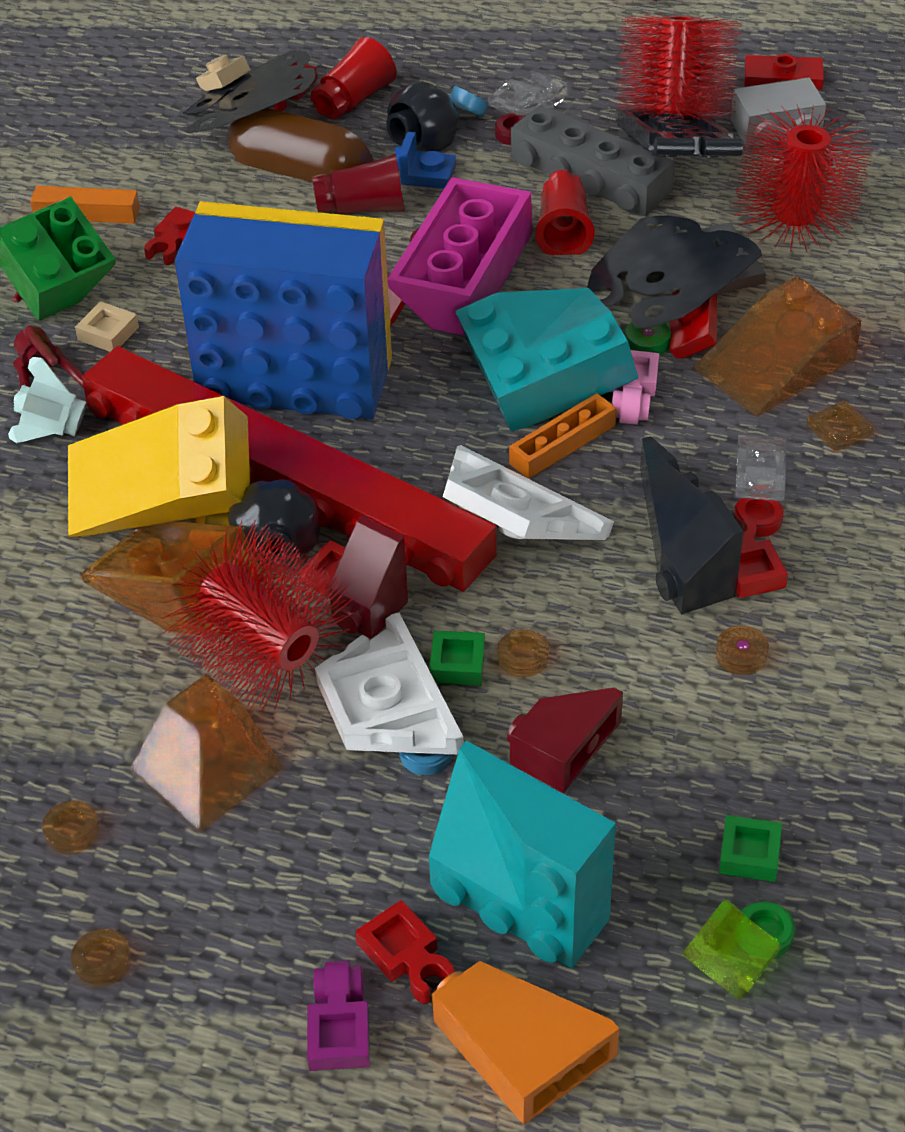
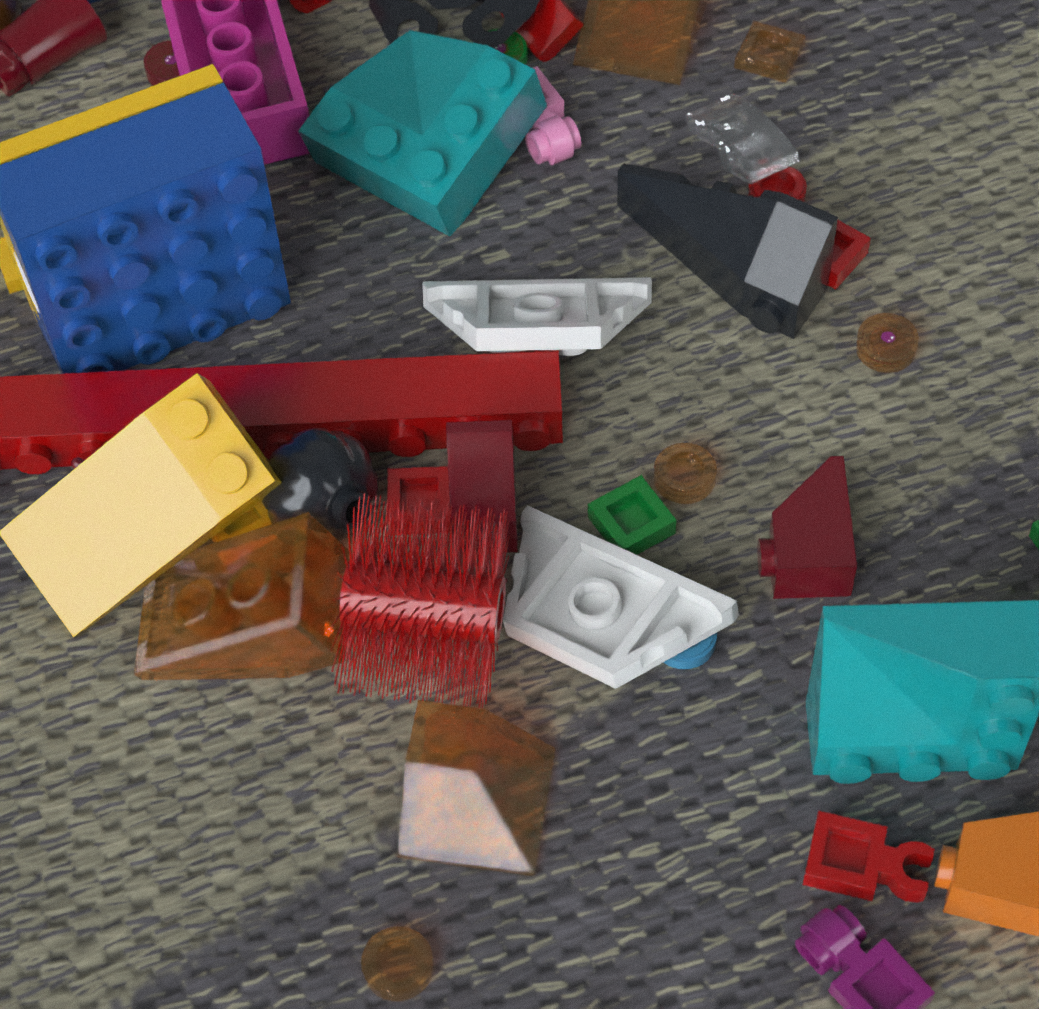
camera: 35 degrees left, 10 degrees up
orange piece [509,393,616,479] -> none

